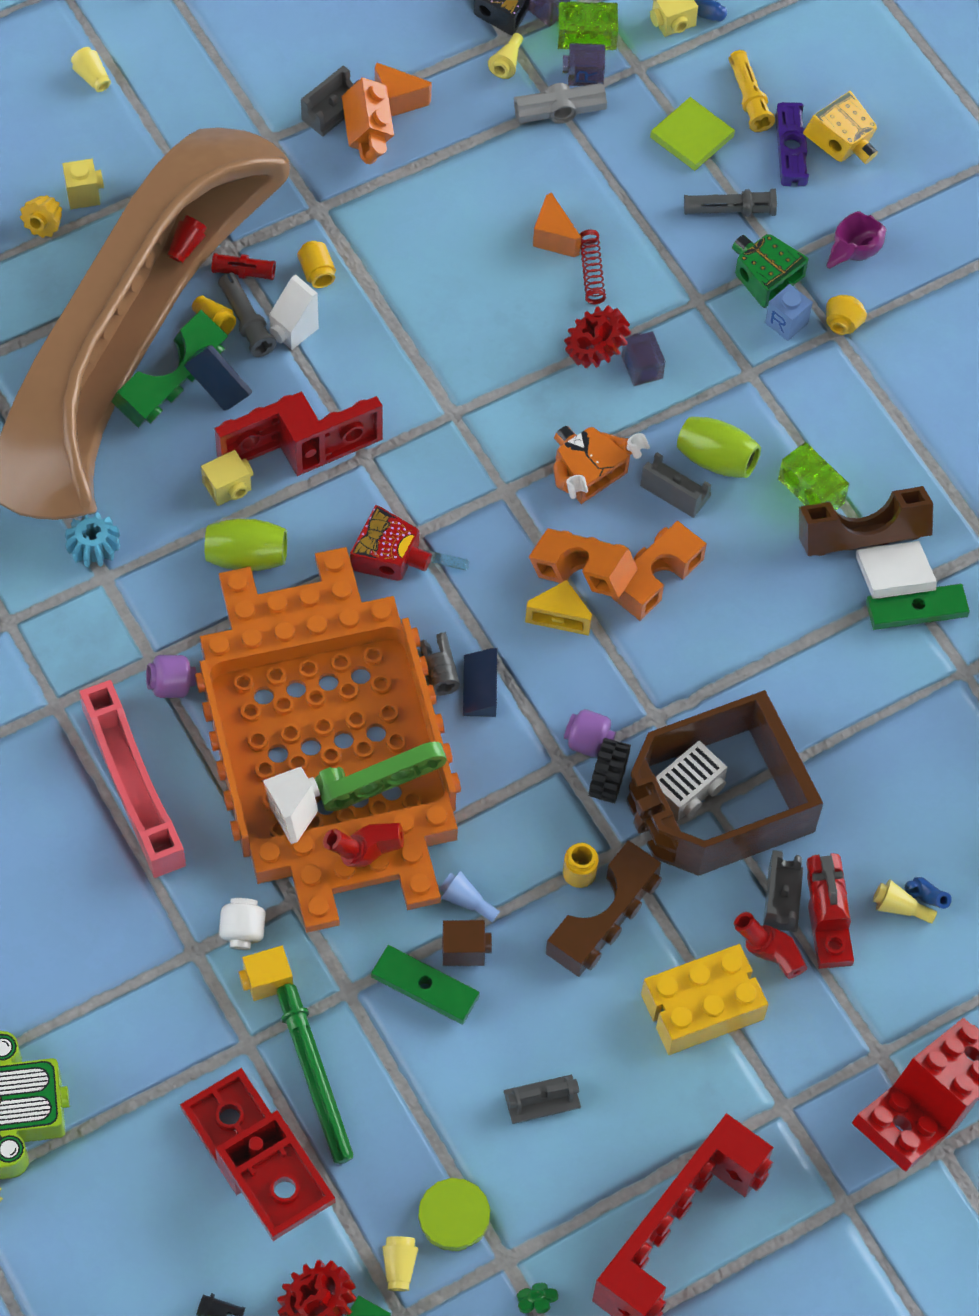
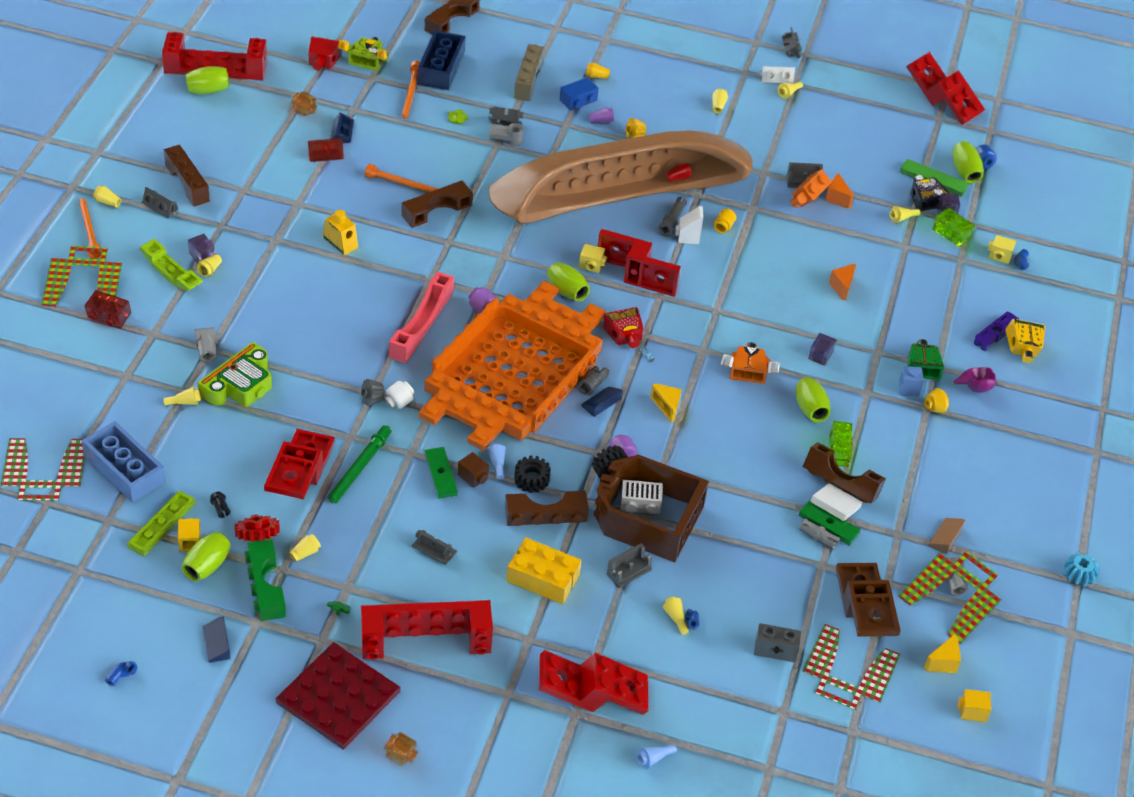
camera: 45 degrees right, 15 degrees down
light yellow brick [62,158,104,210] -> none
medium azure gear [65,511,120,568] -> none
green arch [111,310,228,428] -> none
dark blue slope [185,345,252,411] -> none
yellow cone [192,295,236,335] -> none
red pin [211,253,276,280] -> none
yellow brick [238,945,293,1001] -> none
white slope [263,767,320,844] -> none
bright green beam [315,741,447,811] -> none
red arm [323,823,404,868] -> none
lime tile [418,1178,490,1251] -> none
light grey piece [514,83,607,124] -> none
orange arch [529,528,638,598] -> none
clear purple brick [562,43,605,86] -> none
yellow brick [563,843,599,888] -> none
red gear [564,305,631,368] -> none
red piece [579,229,606,304] -> none
orange arch [611,520,707,621] -> none
dark grey hinge [640,452,711,518] -> none
lime tile [650,97,735,171] -> none
dark grey pin [684,189,777,217] -> none
yellow pin [728,50,775,132] -> none
red arm [734,912,807,979] -> none
red plate [806,853,854,969] -> none
none -> dark grey piece [361,379,385,406]
none -> black tyre [514,455,551,493]
none -> light grey pin [799,518,840,549]

